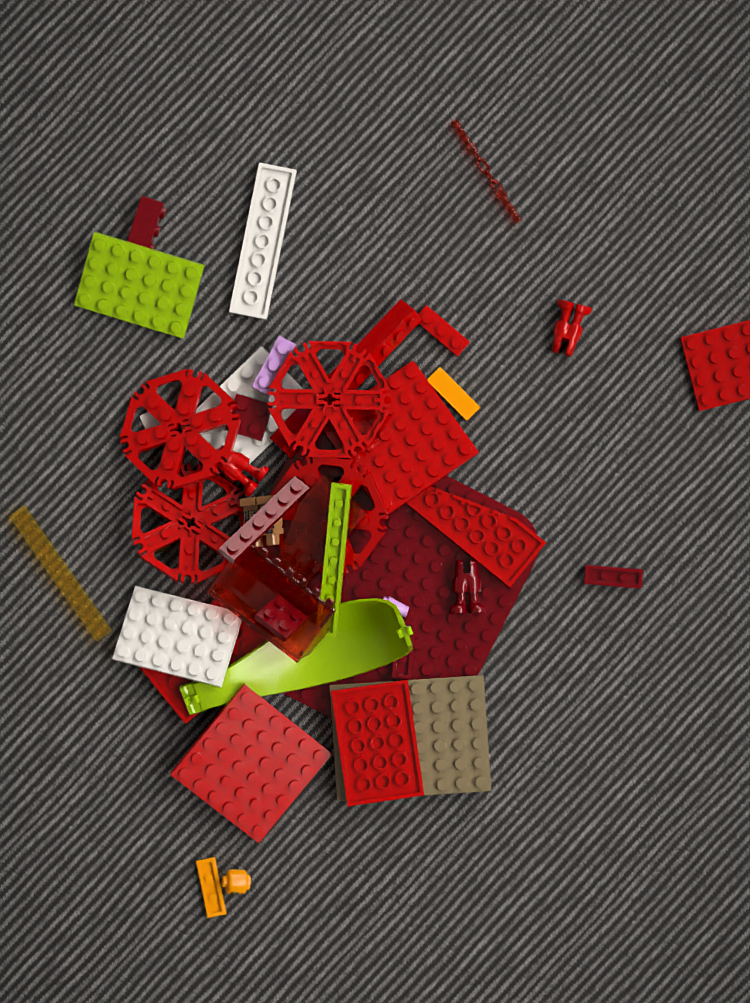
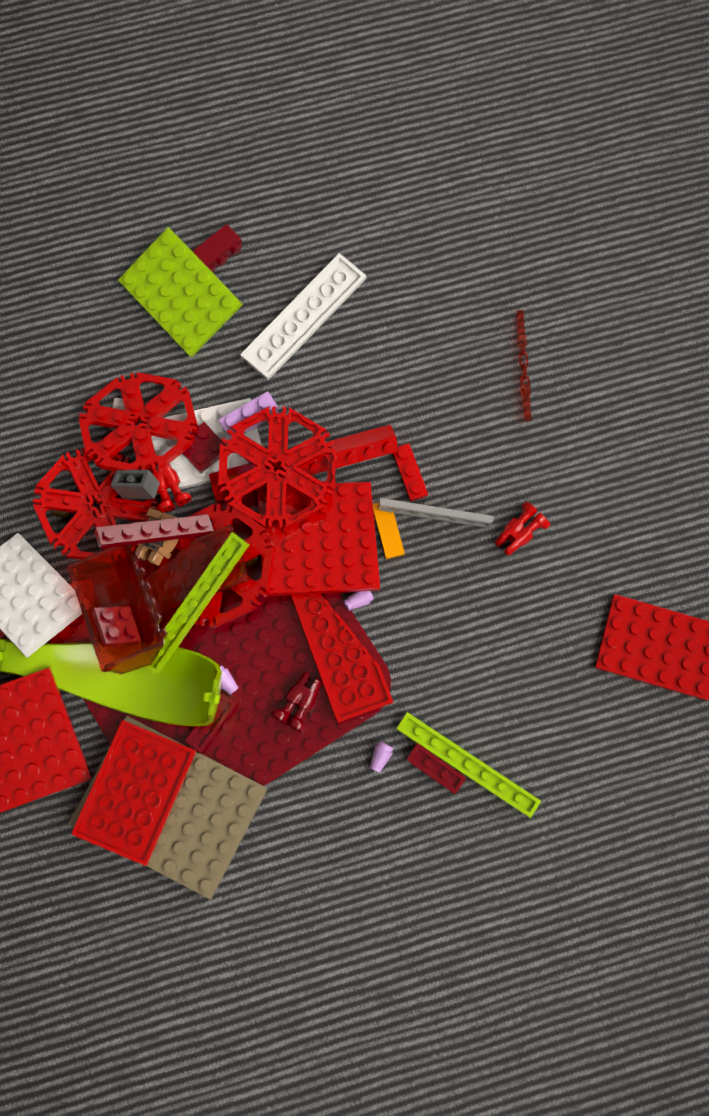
camera: 30 degrees right, 10 degrees down
none -> dark grey brick [111,470,160,499]
none -> lavender cone [343,591,373,611]
none -> lavender cone [369,741,393,772]
none -> light grey tile [377,498,493,528]
none -> lime plate [396,712,541,818]

